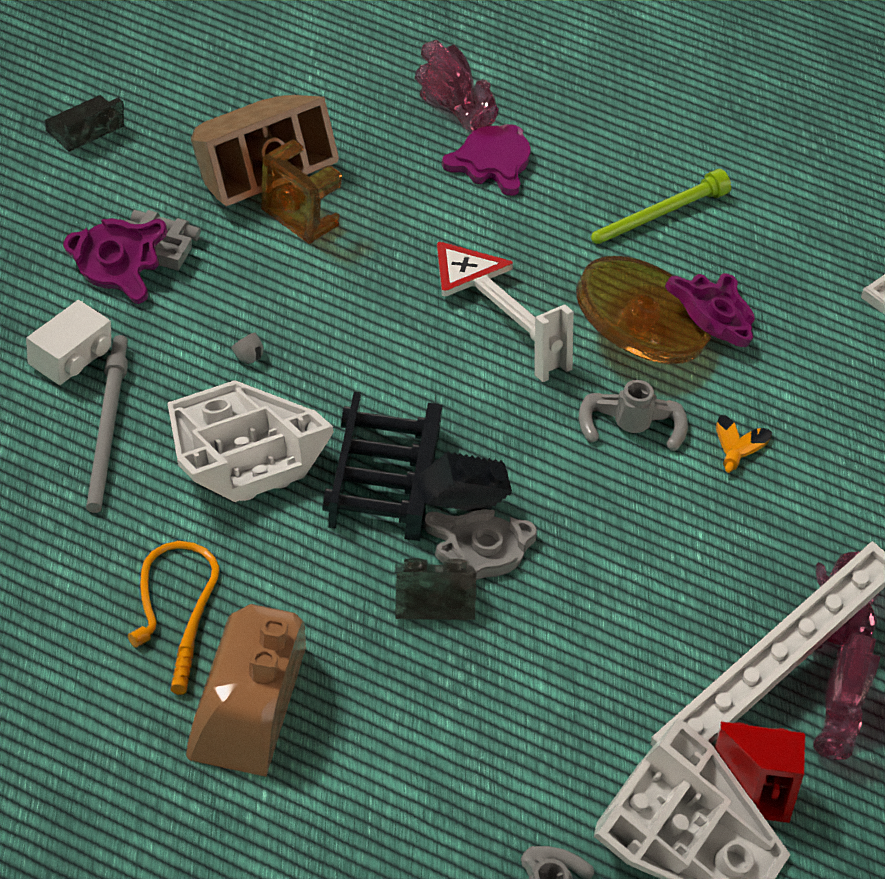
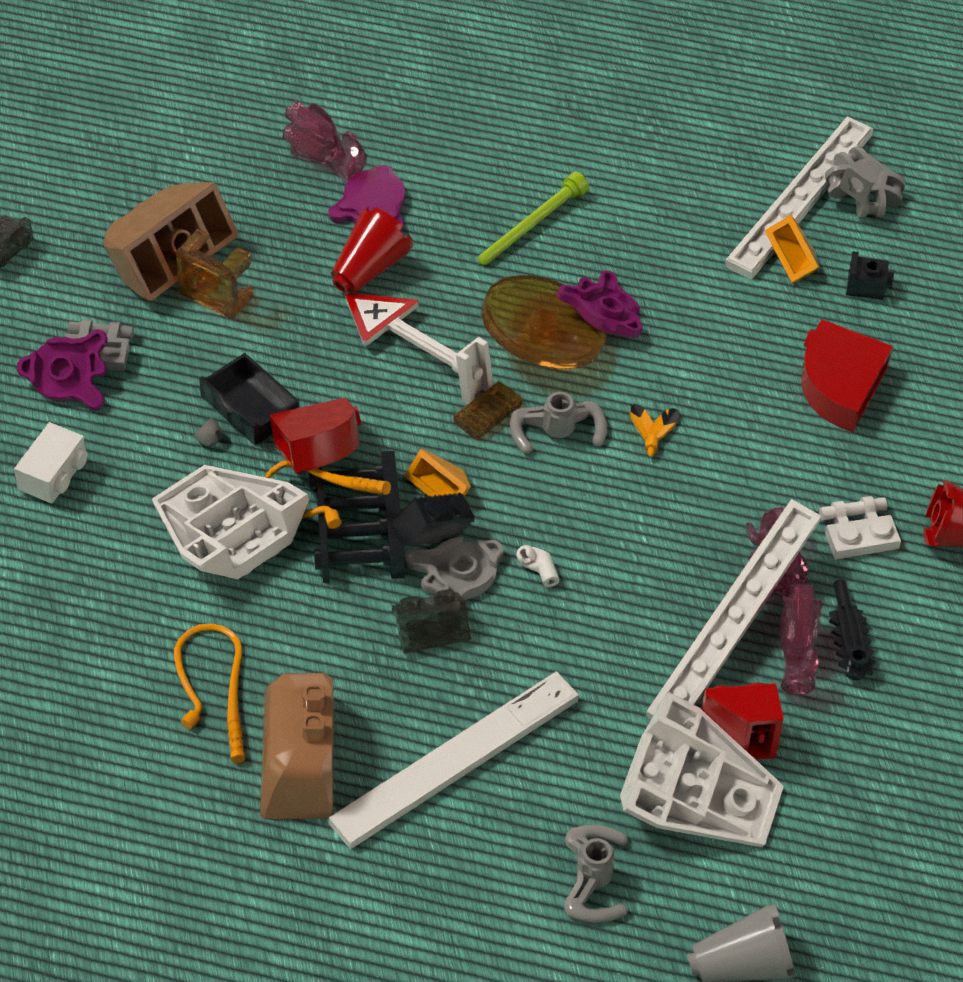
camera: 10 degrees left, 5 degrees up
light grey bar [86,335,128,513] -> none
none -> black container [199,353,300,445]
none -> light orange piece [264,460,391,529]
none -> red brick [269,397,361,473]
none -> white tile [329,671,579,850]
none -> red cone [331,207,414,293]
none -> light orange slope [404,449,471,497]
none -> clear orange tile [454,381,522,441]
none -> white arm [516,545,560,587]

